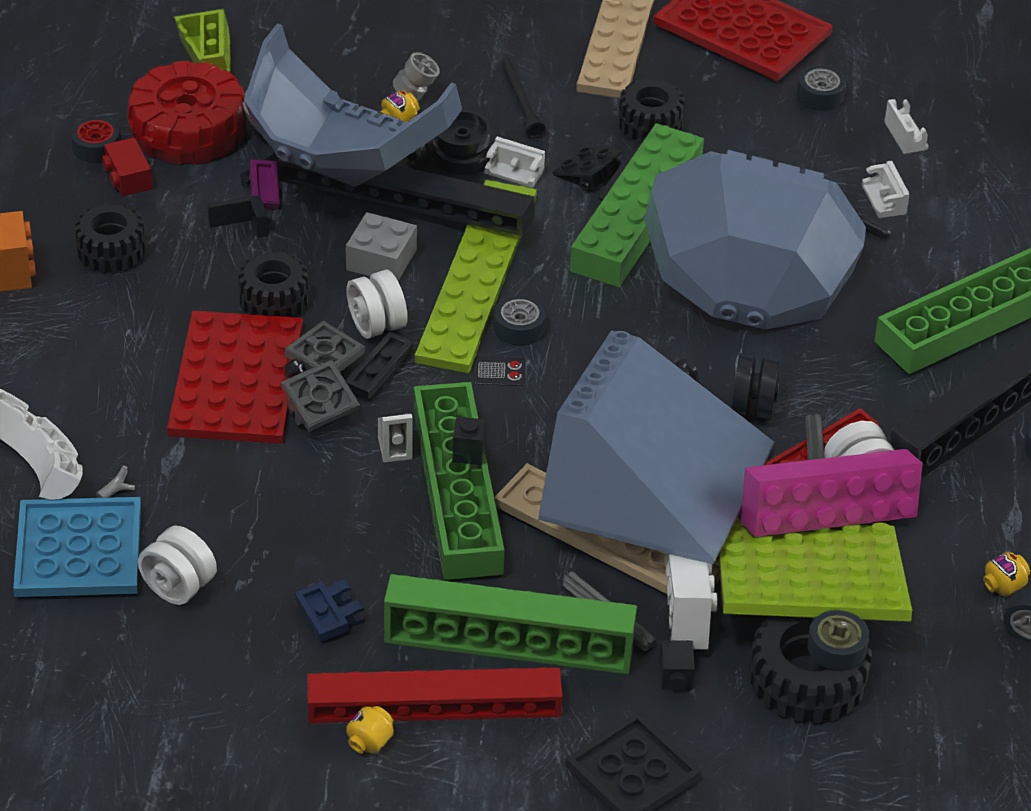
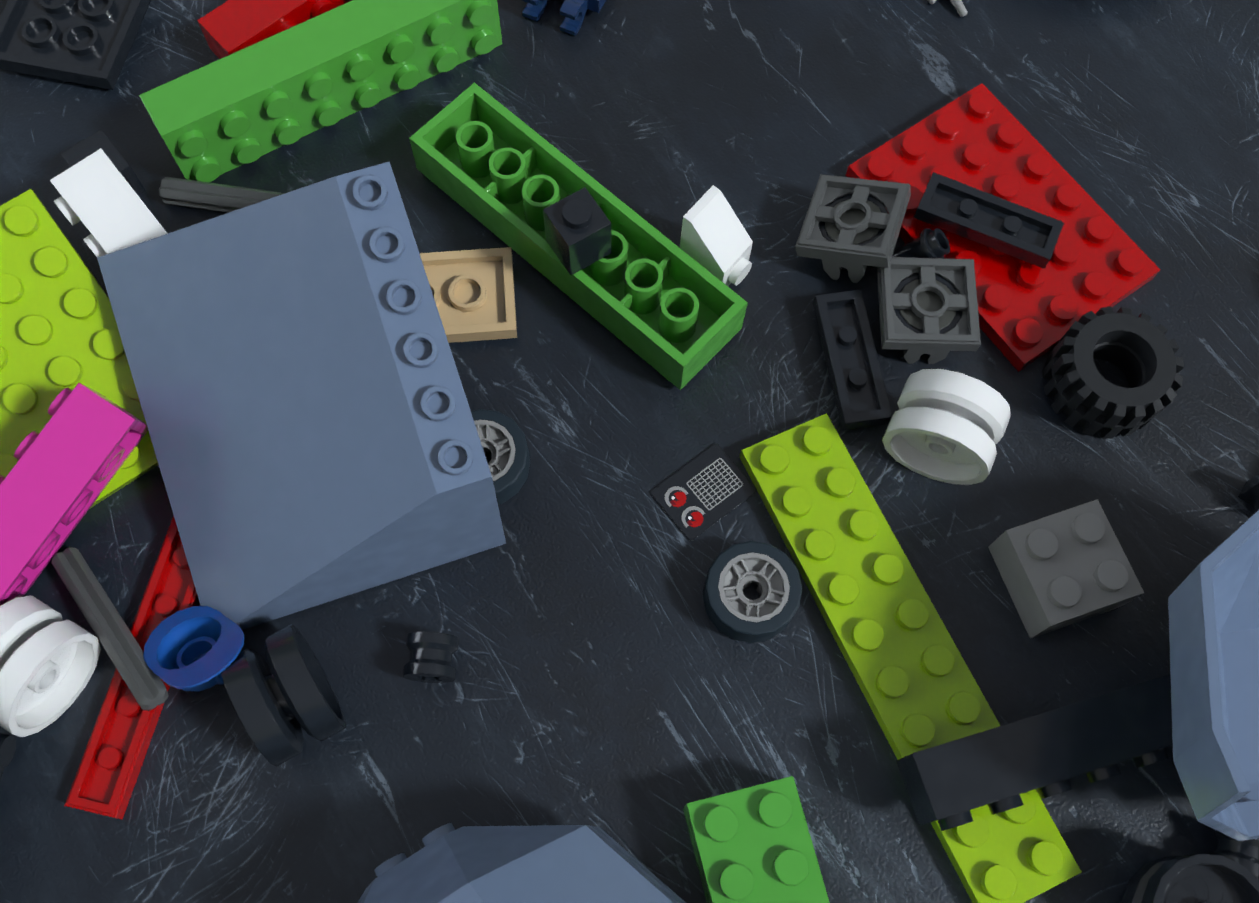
camera: 140 degrees right, 25 degrees up
none -> blue piece [144,606,245,692]
none -> black plate [913,172,1064,269]

